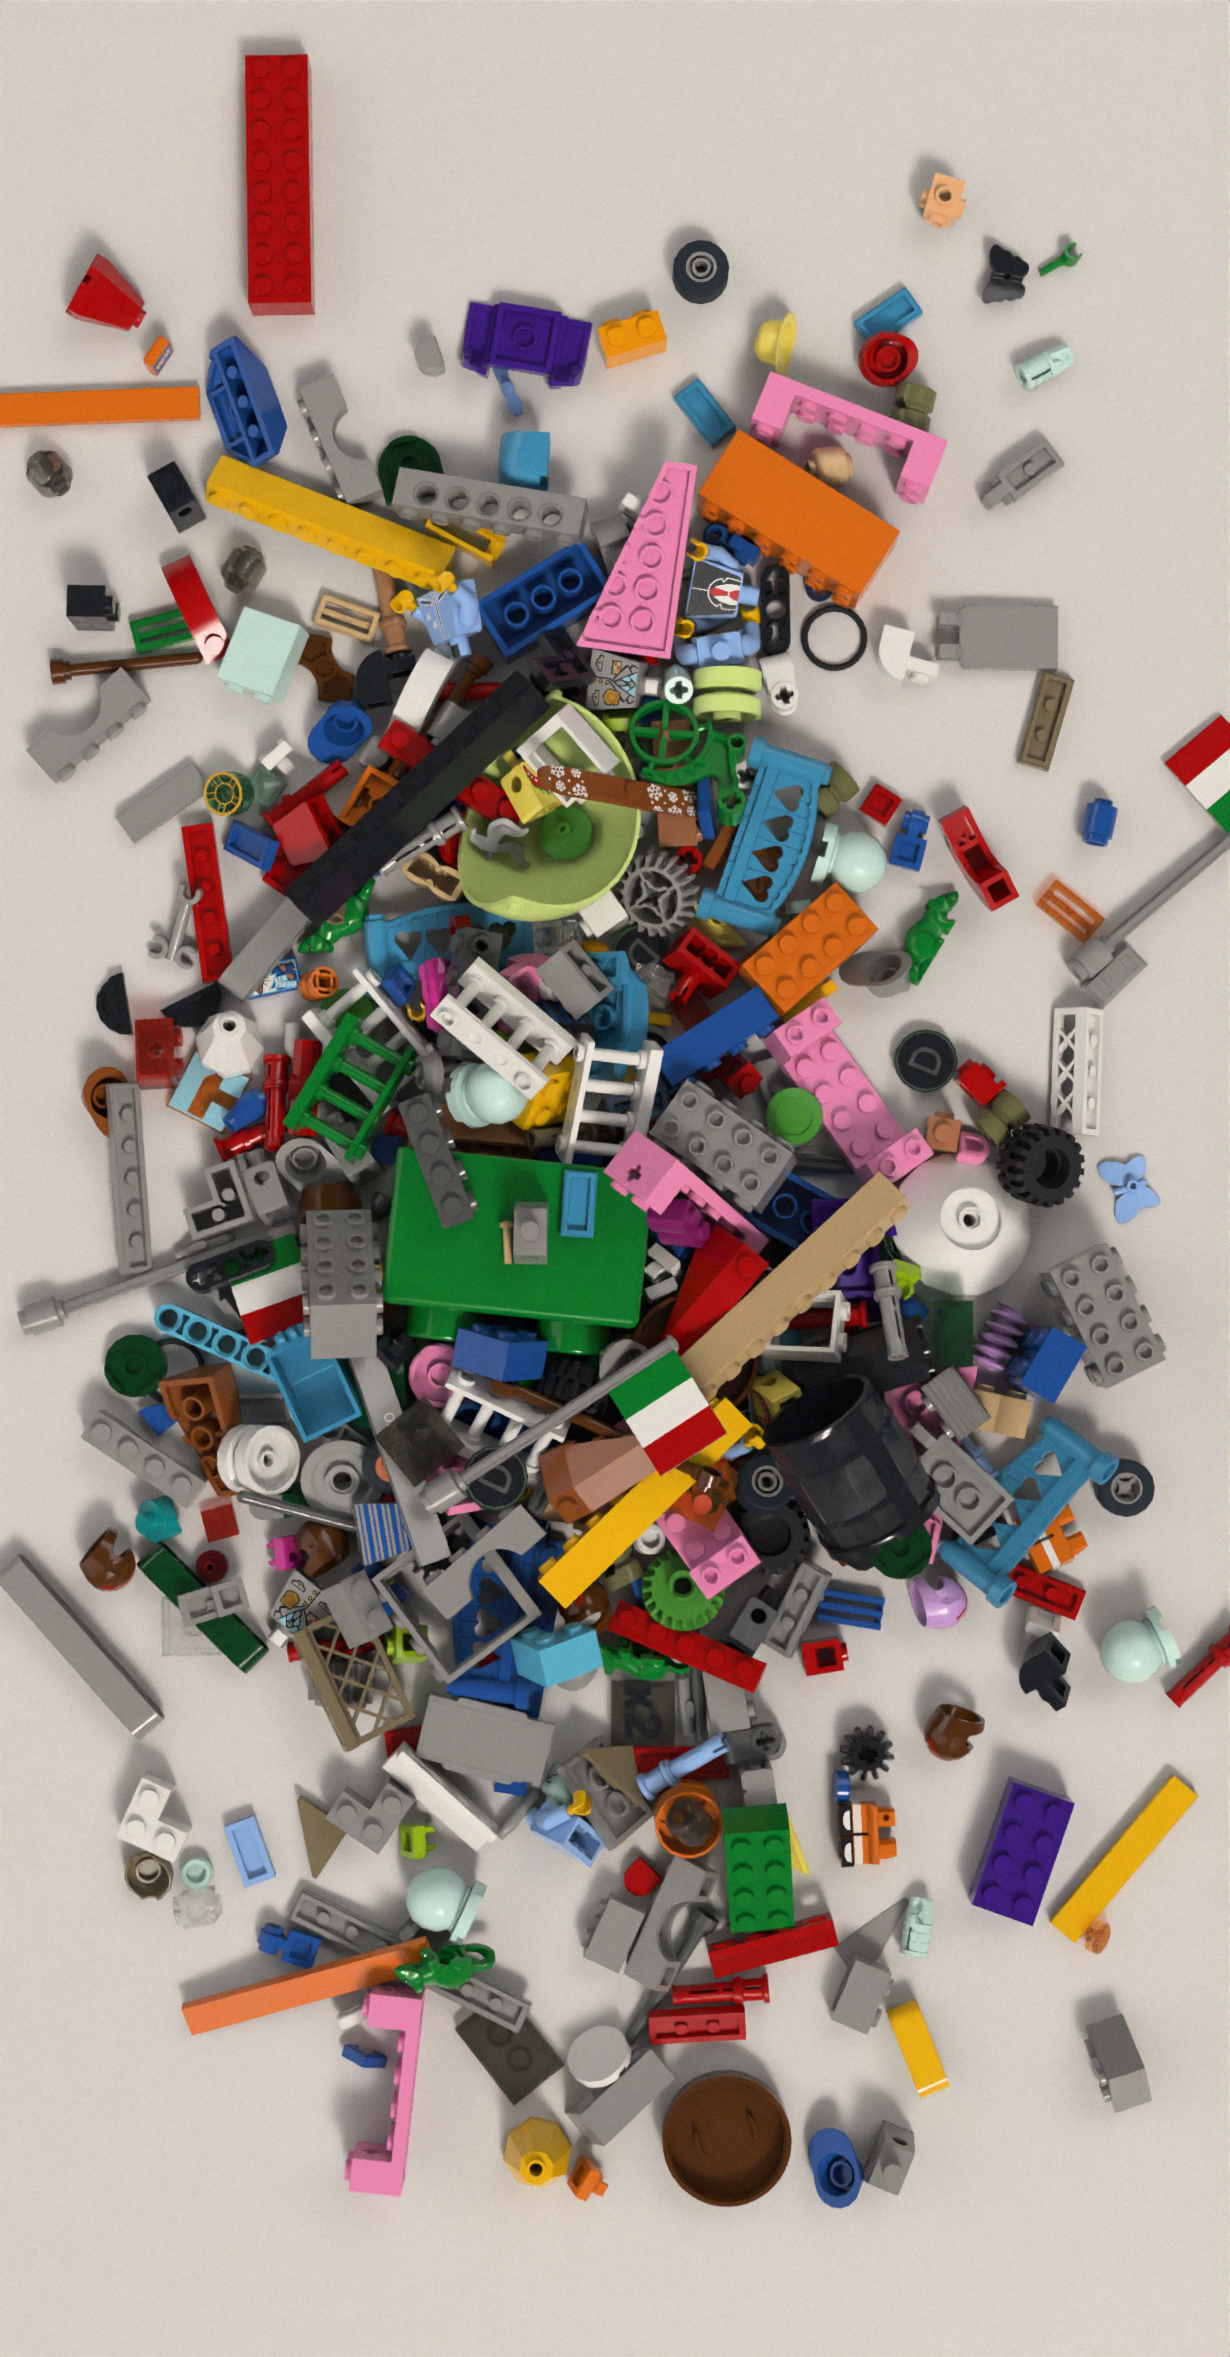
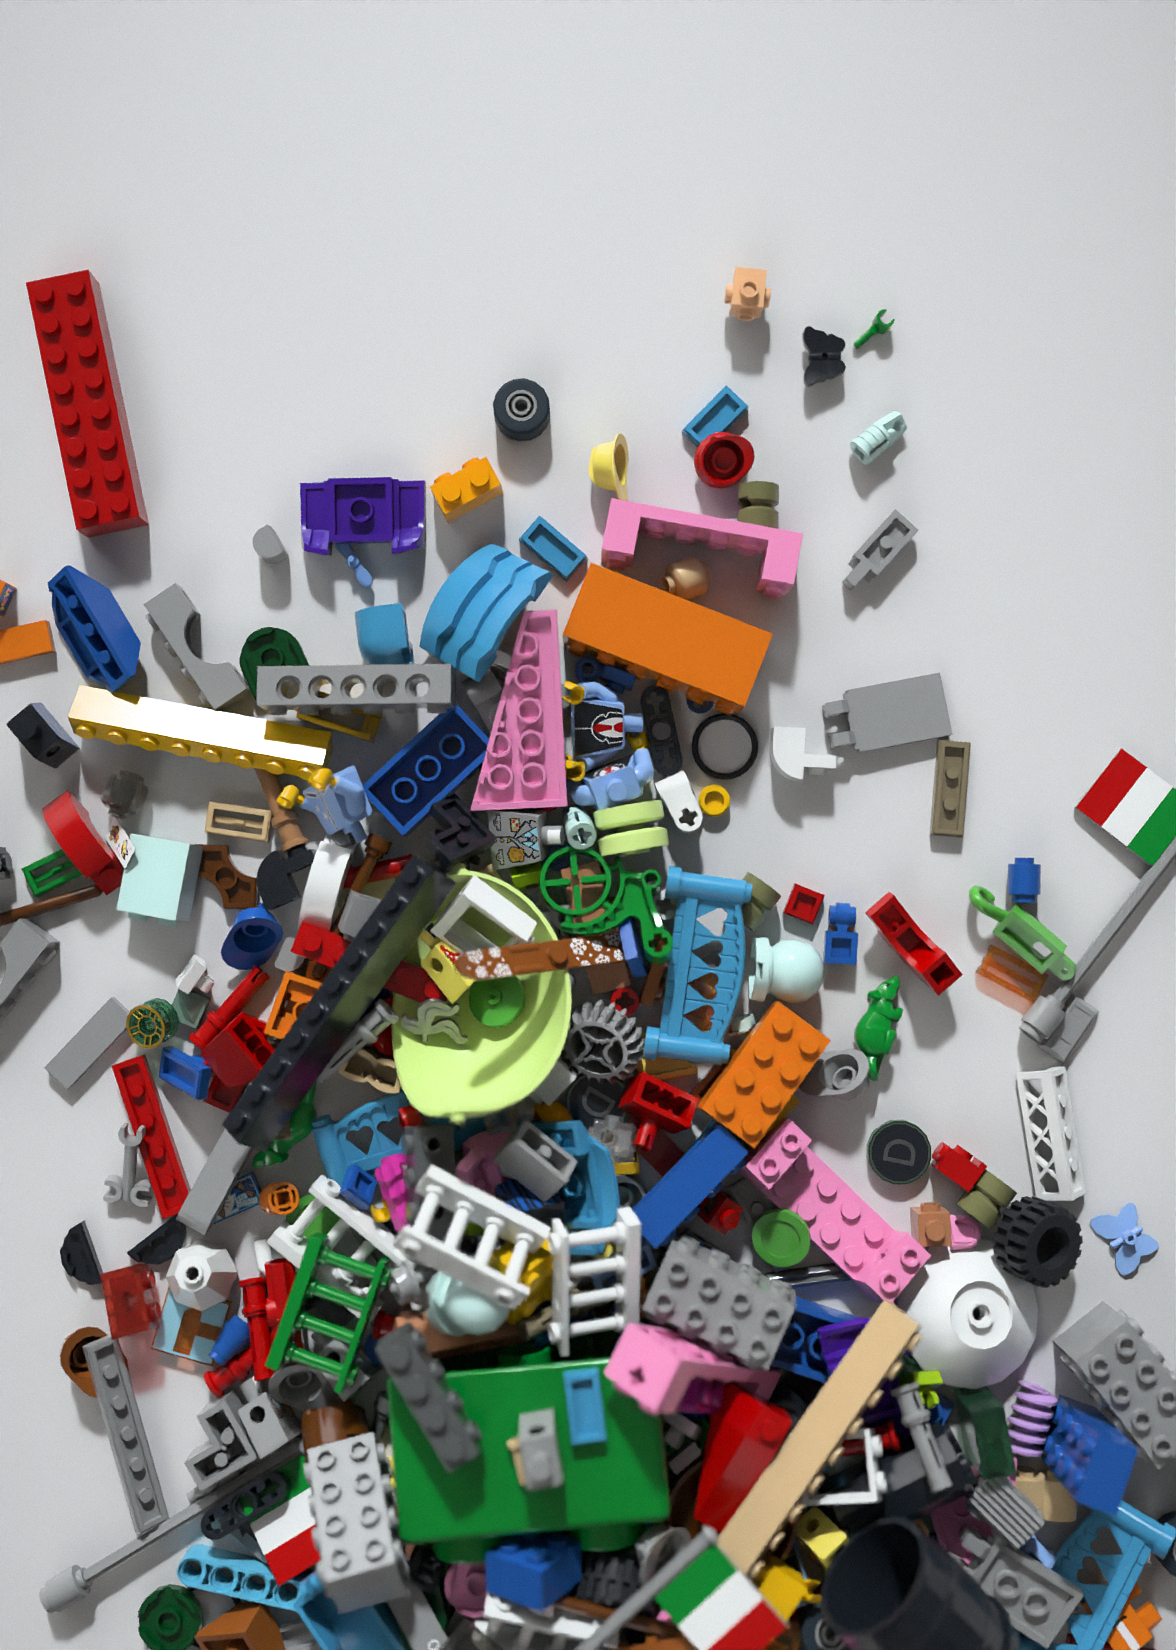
camera: 15 degrees left, 0 degrees up
none -> white sticker [105,817,135,868]
none -> dark azure slope [419,543,554,682]
none -> yellow tile [698,785,730,817]
none -> bright green piece [968,885,1076,980]

